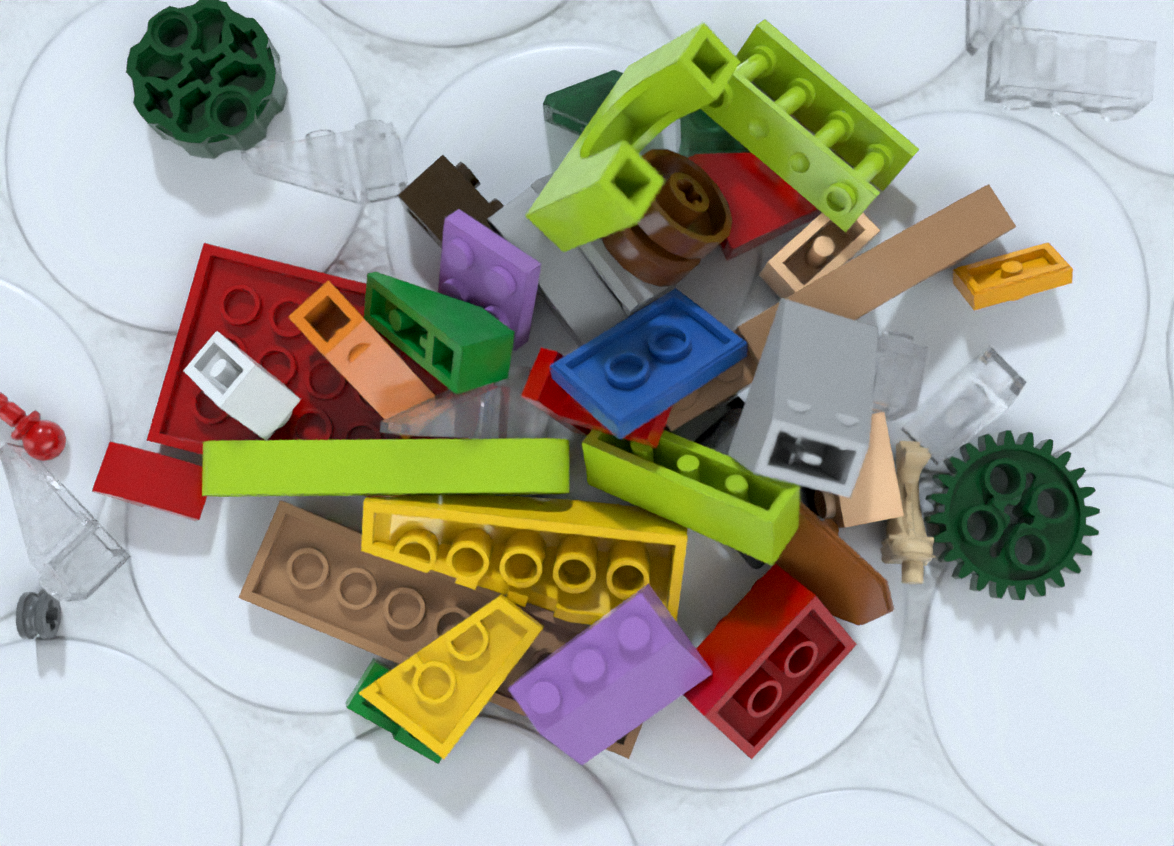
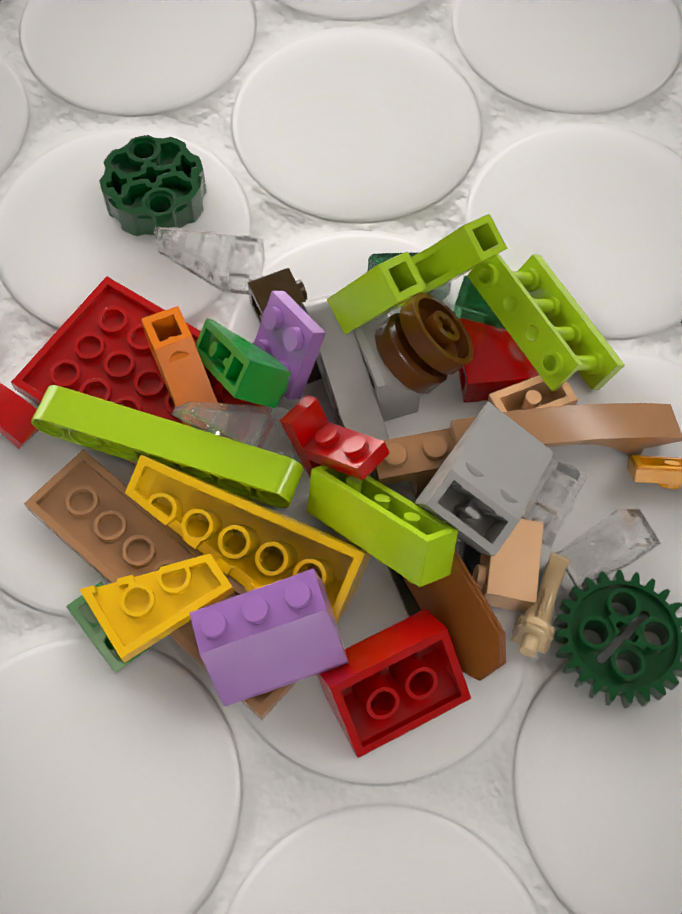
camera: 20 degrees right, 20 degrees down
white slope [183,331,301,440] -> none
blue tile [550,288,747,440] -> none

